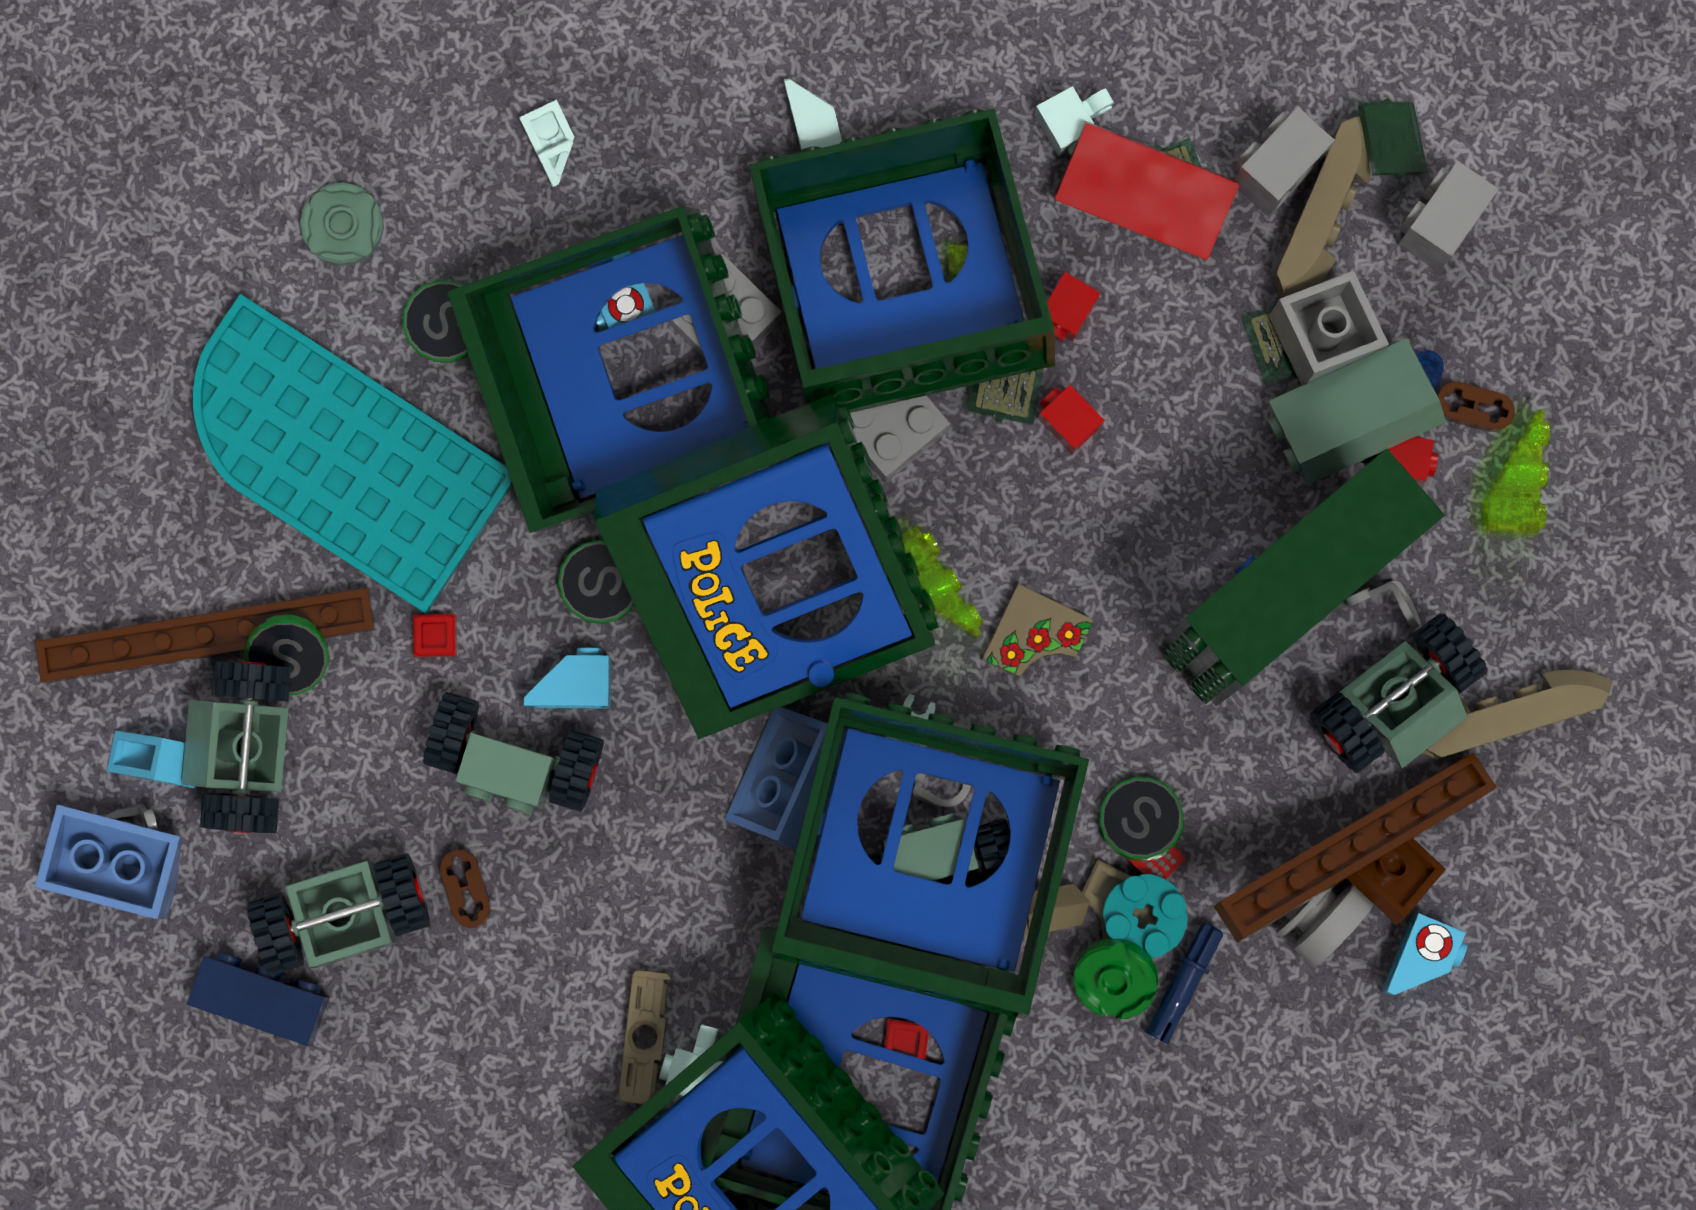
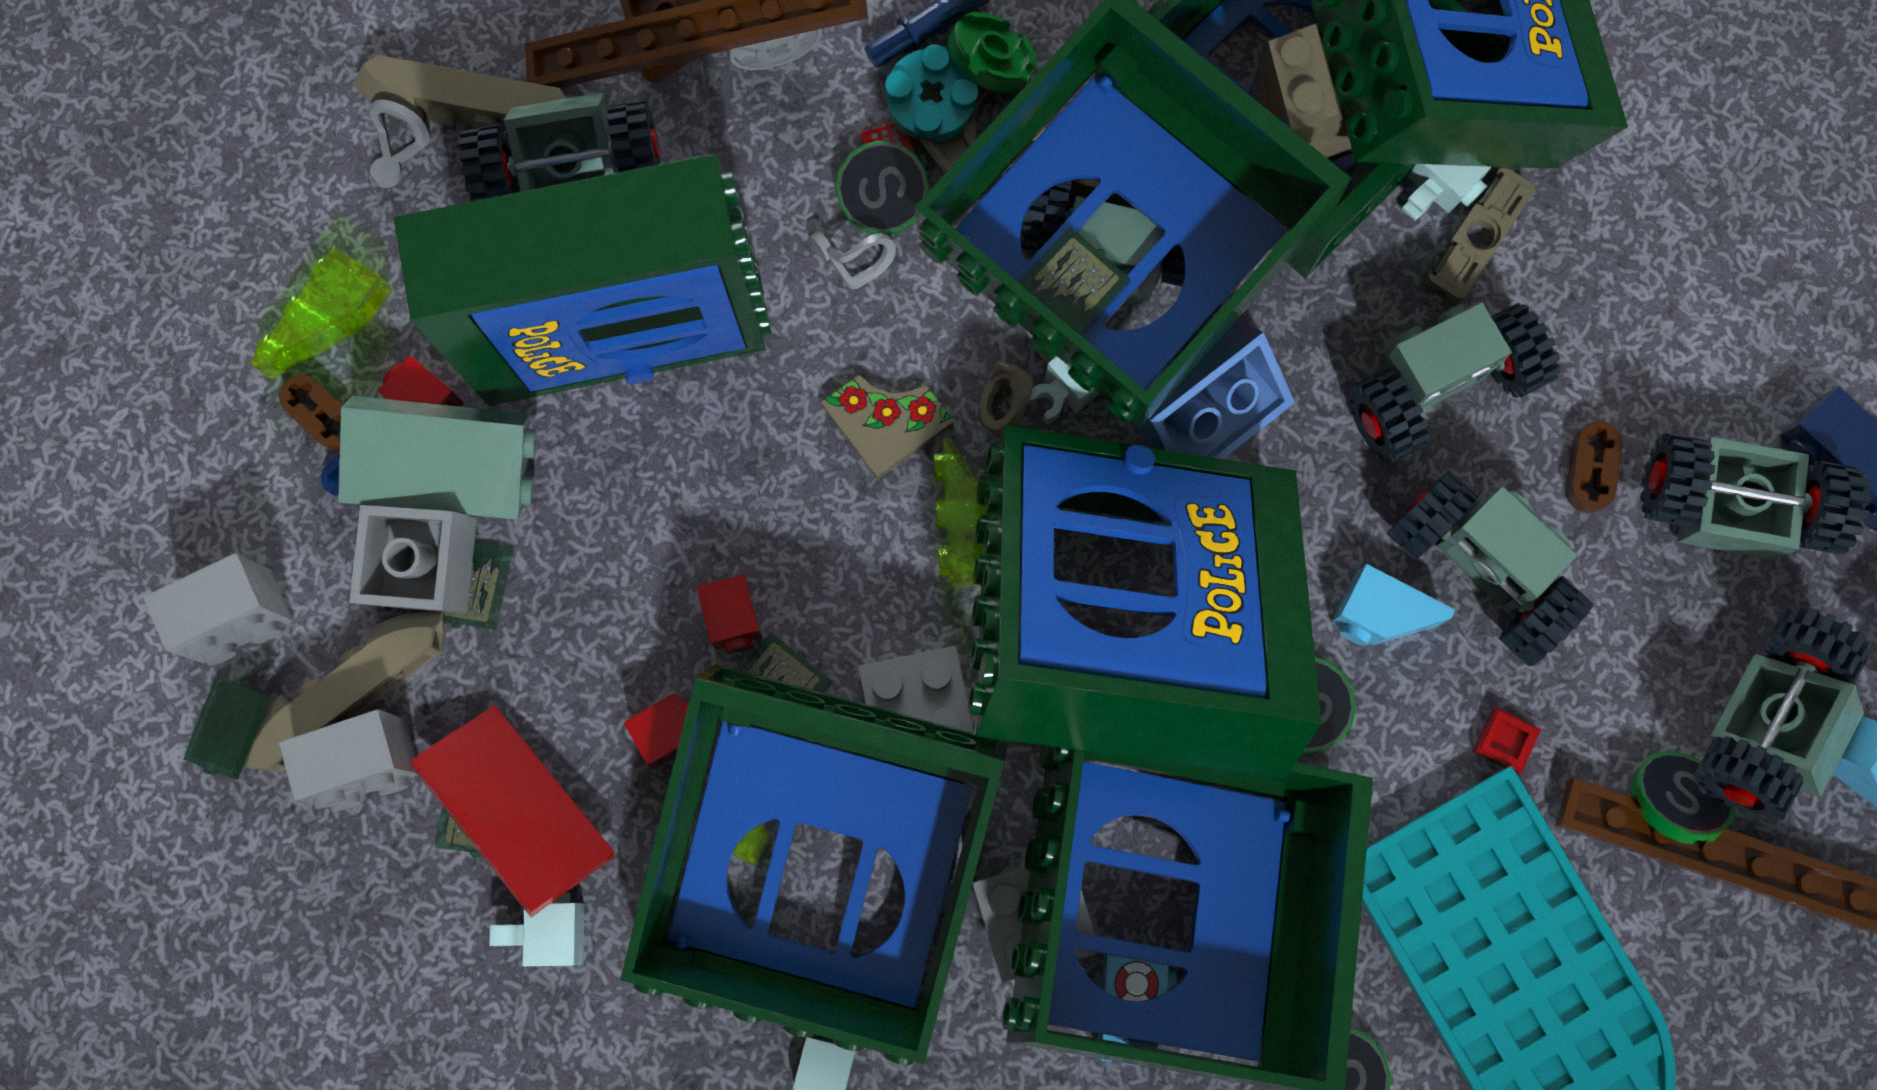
camera: 150 degrees left, 5 degrees down
none -> light grey piece [369,100,431,188]
none -> light grey piece [809,231,896,289]
none -> dark tan piece [980,362,1033,434]
none -> piece [1018,227,1131,335]
none -> dark tan slope [1248,24,1353,161]
none -> brick [1348,302,1561,464]

